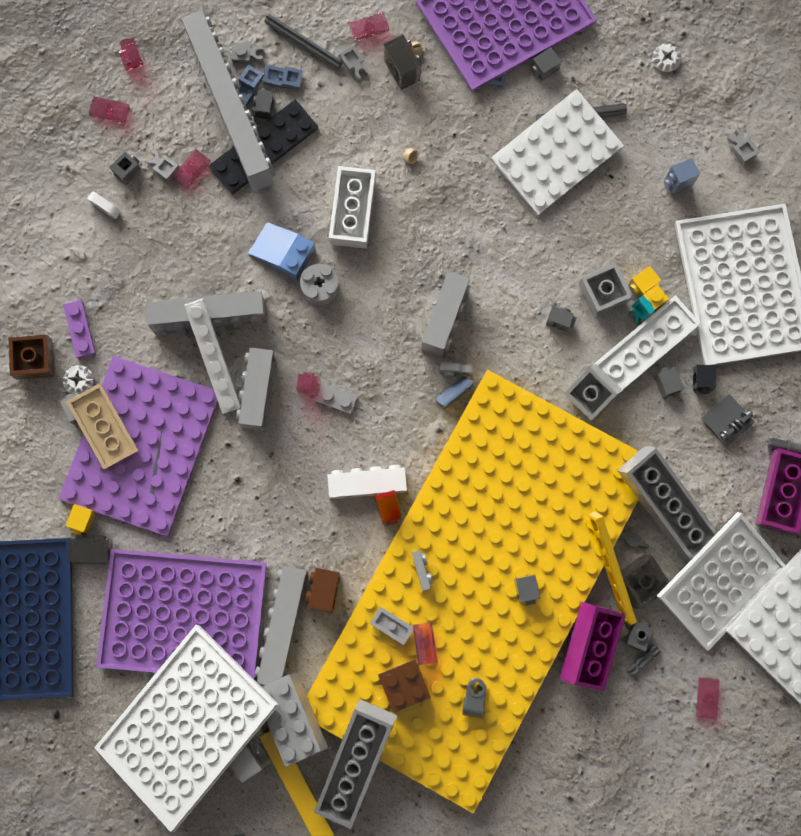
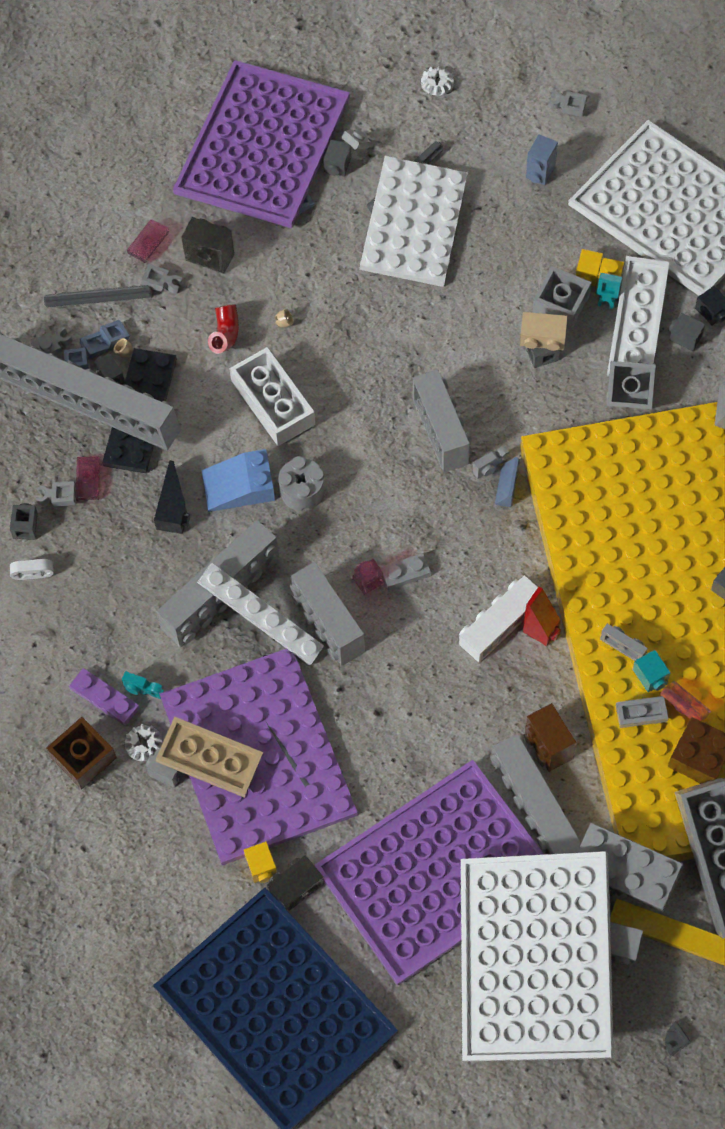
camera: 35 degrees left, 15 degrees down
none -> tan hinge [114,338,133,358]
none -> teal plate [122,671,164,699]
none -> black slope [154,460,190,534]
none -> red cylinder [208,304,239,354]
none -> light grey plate [341,129,377,150]
none -> tan brick [520,312,567,351]
none -> teal brick [633,650,670,692]

